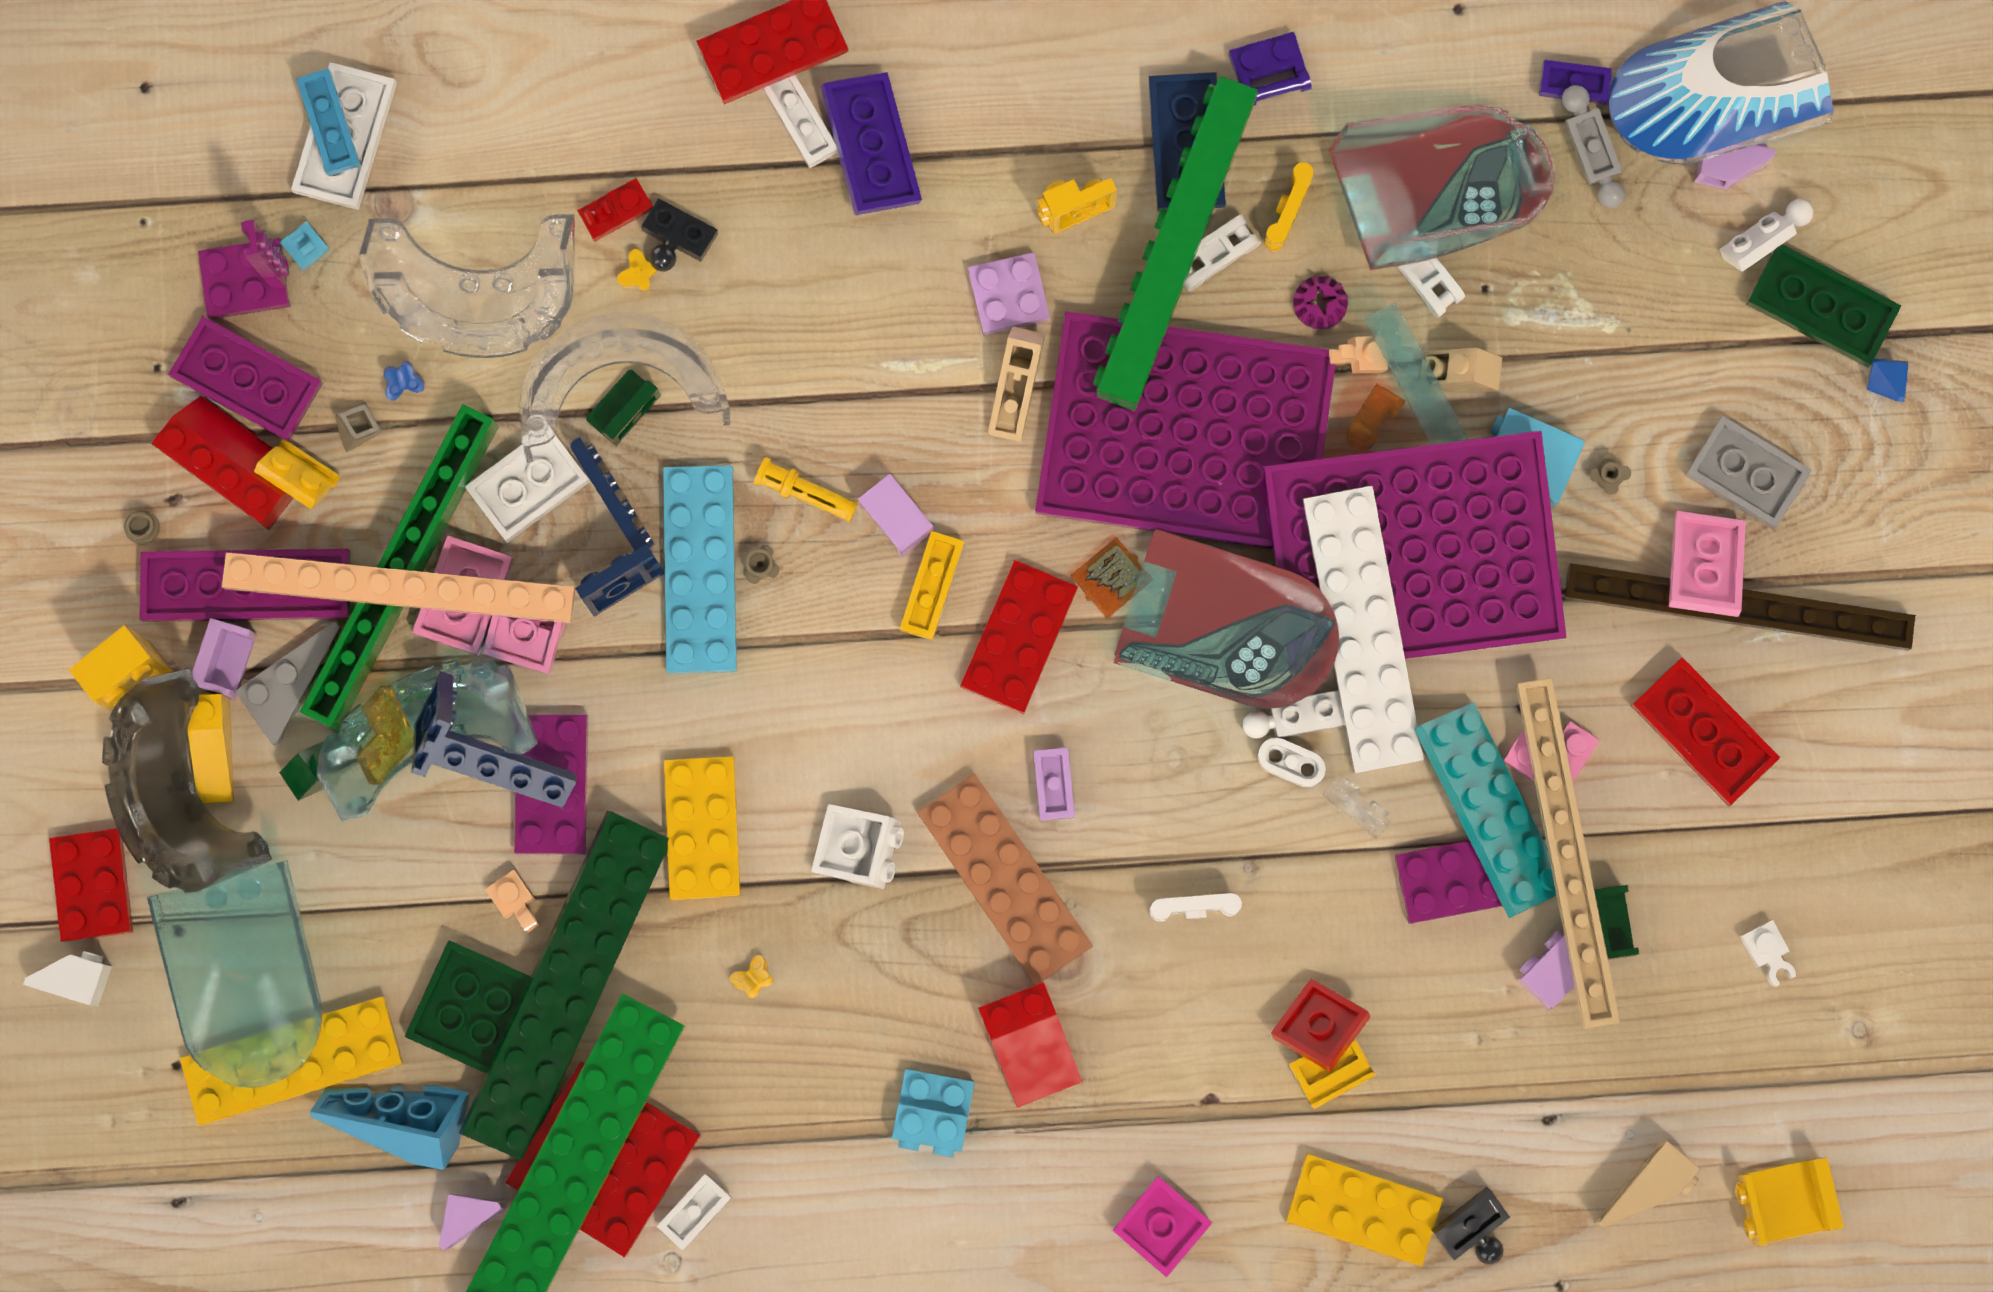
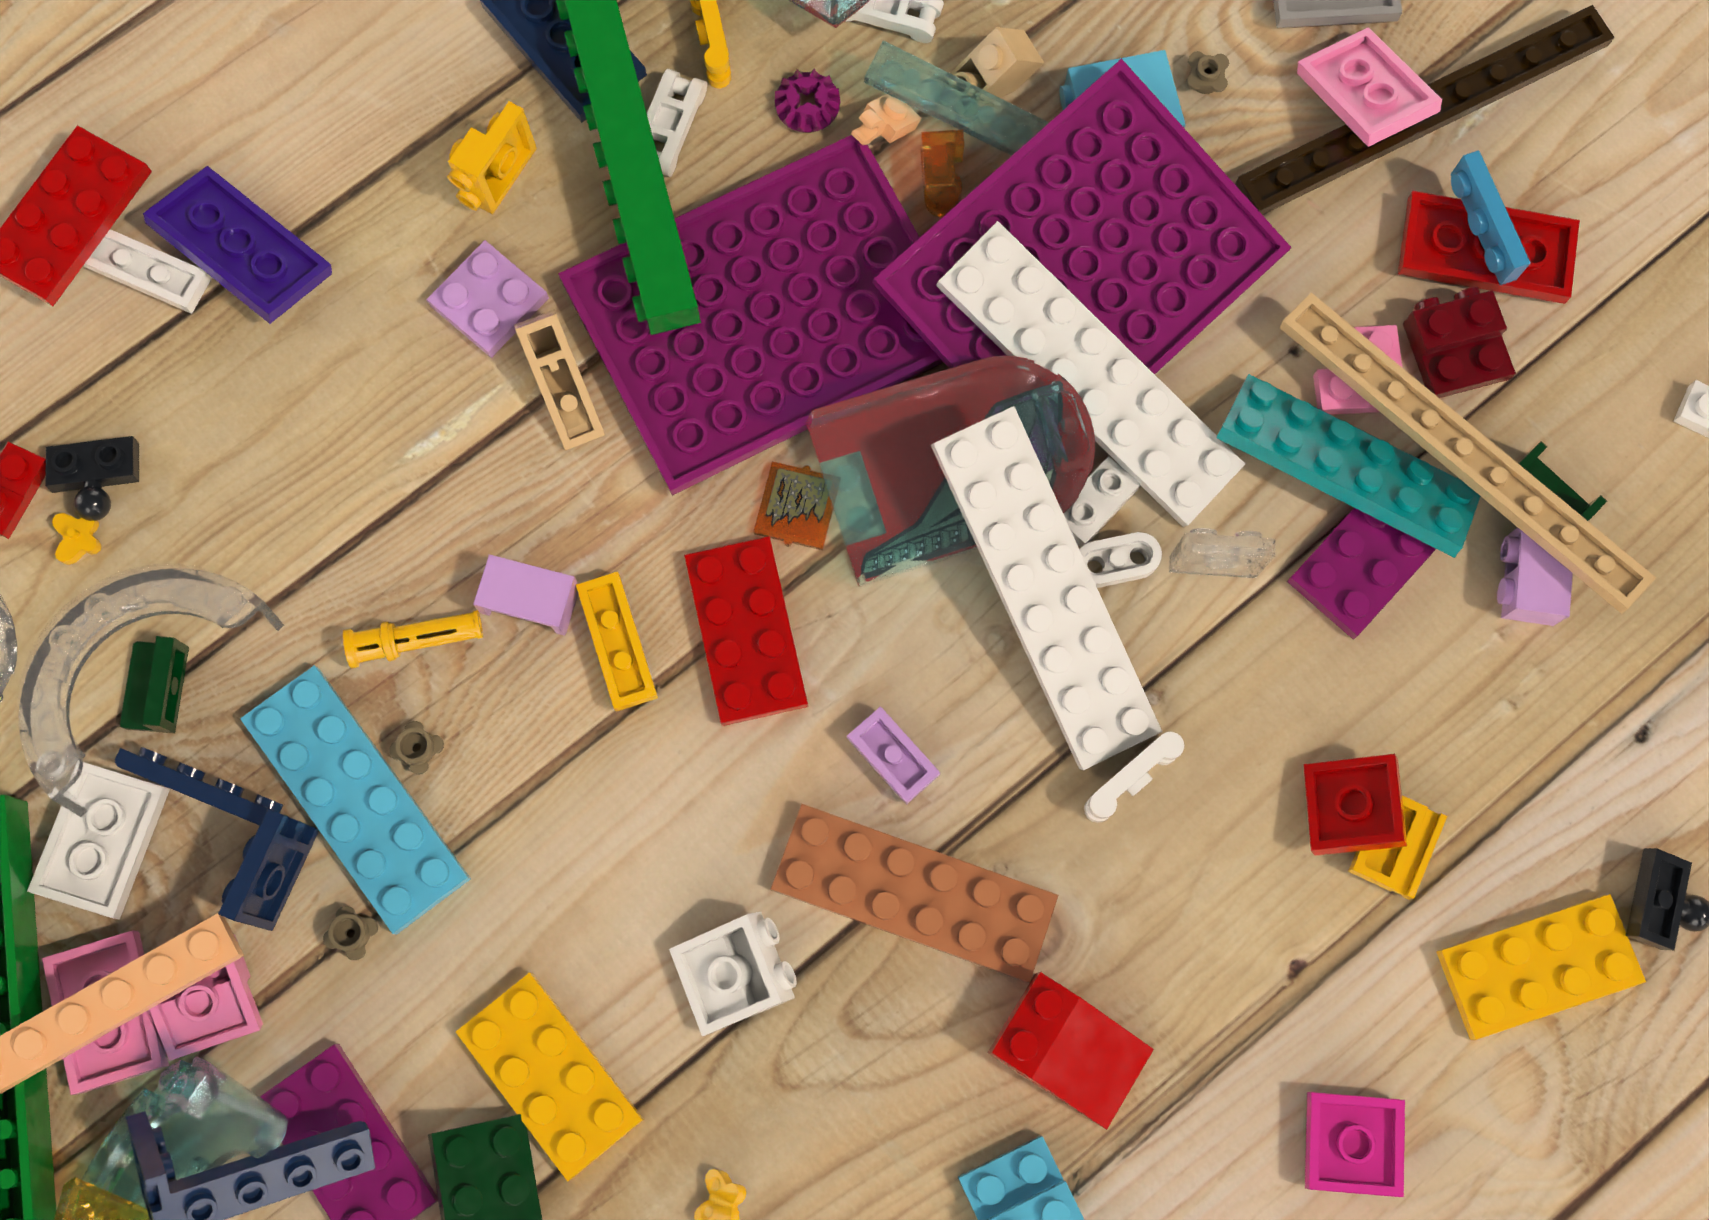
camera: 40 degrees left, 5 degrees down
none -> dark tan plate [323,906,378,960]
none -> white plate [931,406,1162,770]
none -> dark red plate [1403,287,1516,398]
none -> dark azure plate [1450,150,1531,285]

